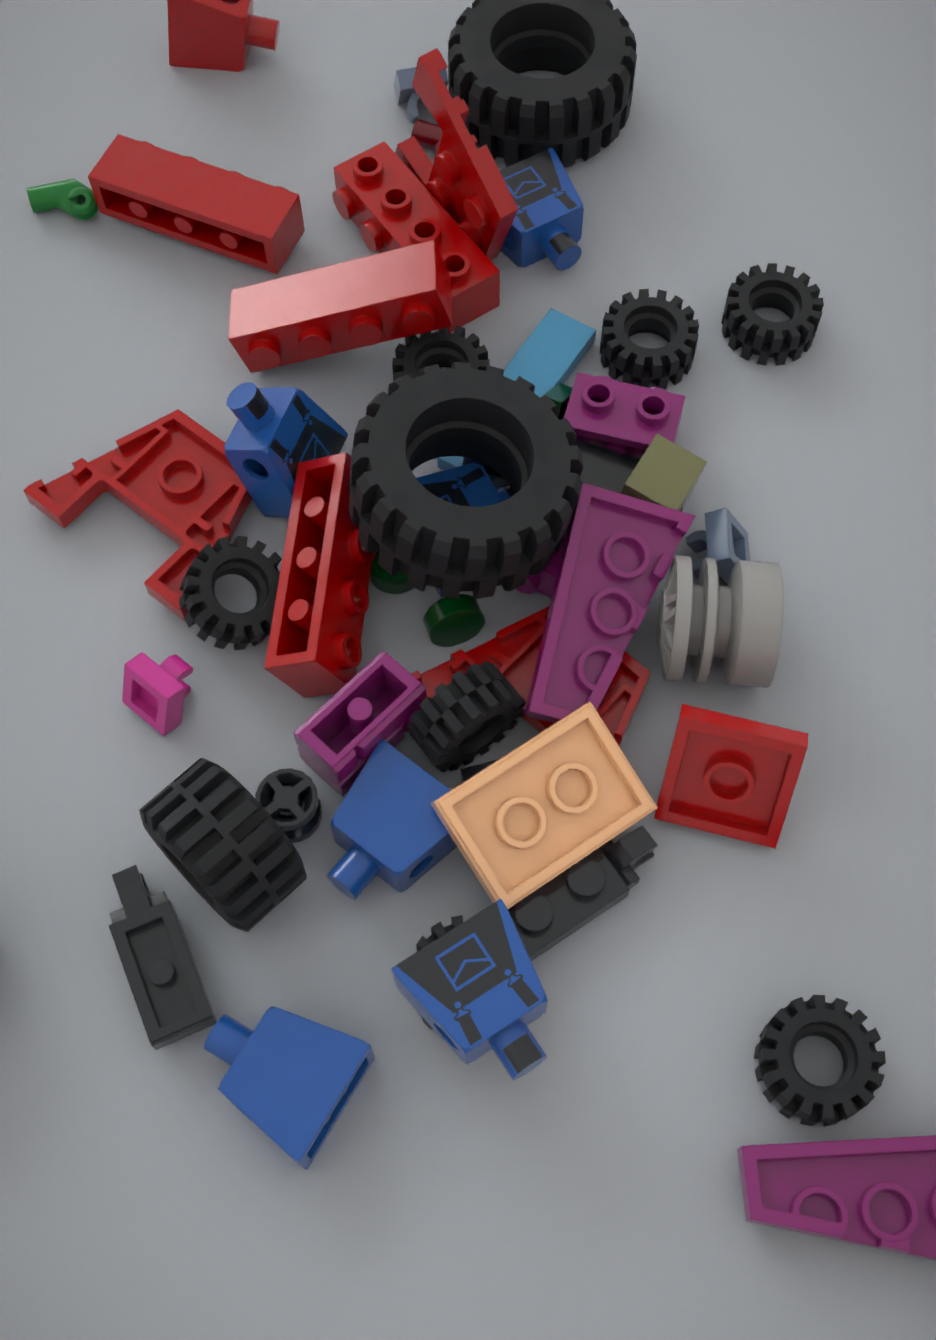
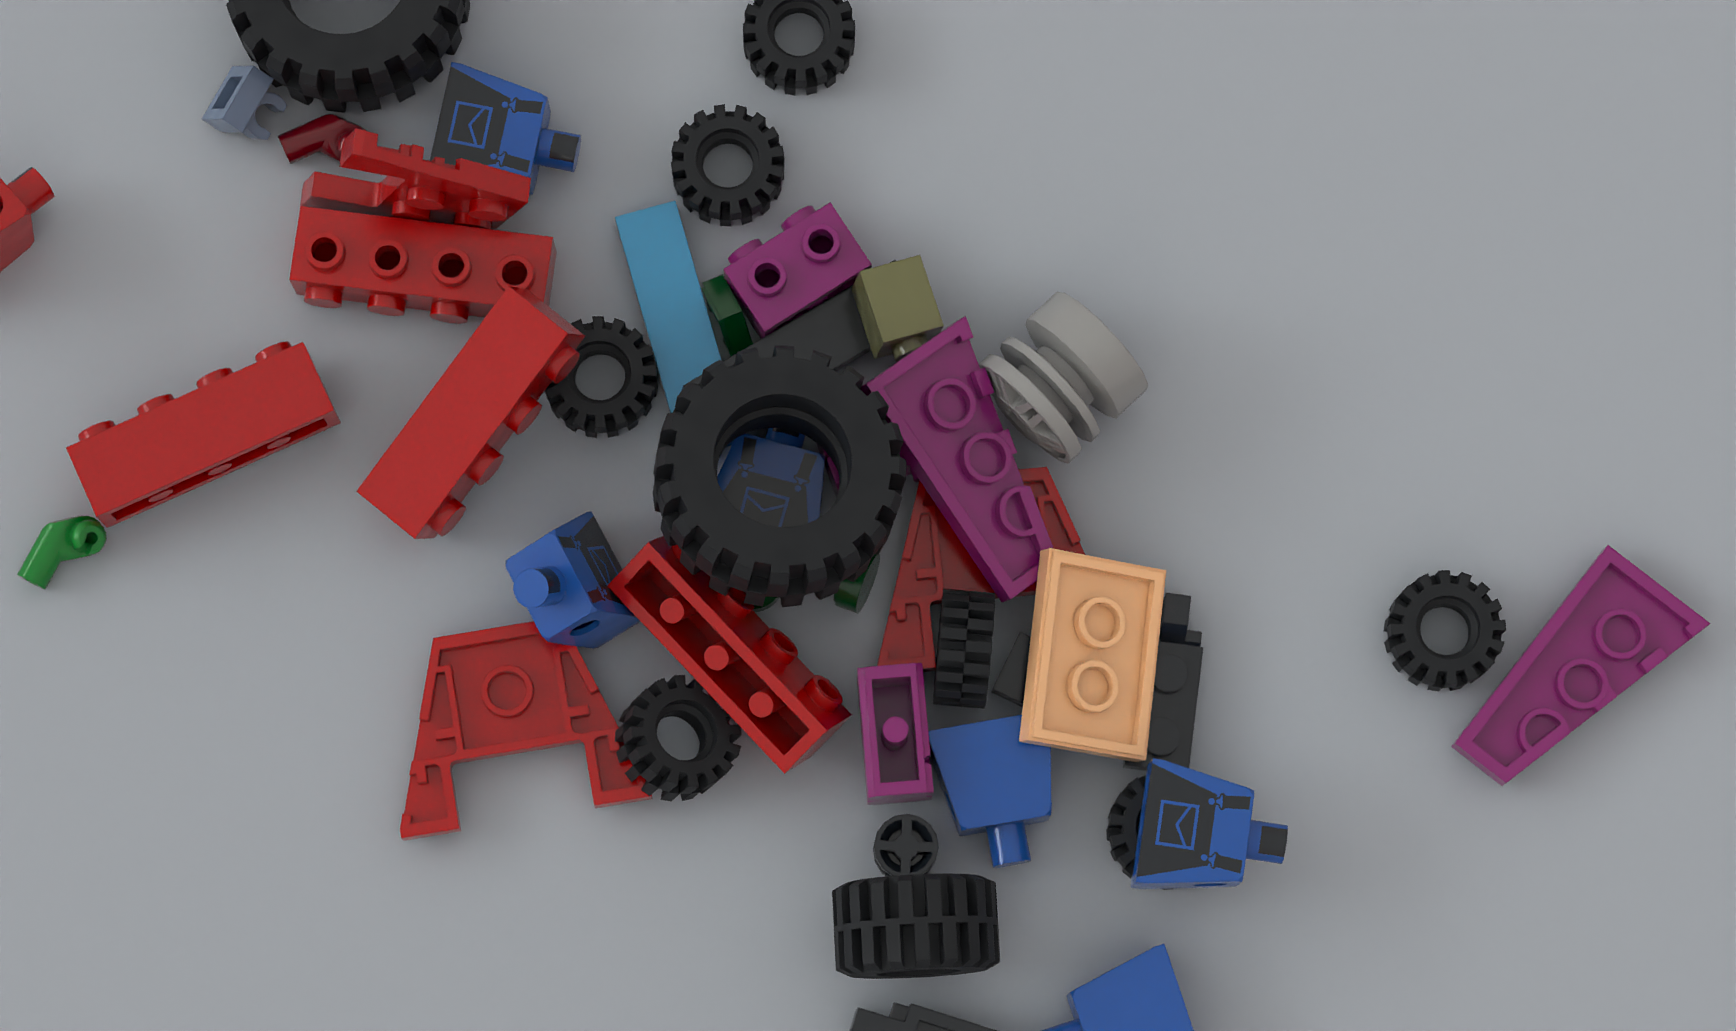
camera: 55 degrees left, 15 degrees up
dark pink tile [122,652,193,736] -> none
red tile [654,704,808,849] -> none
sand blue tile [686,507,750,584] -> none

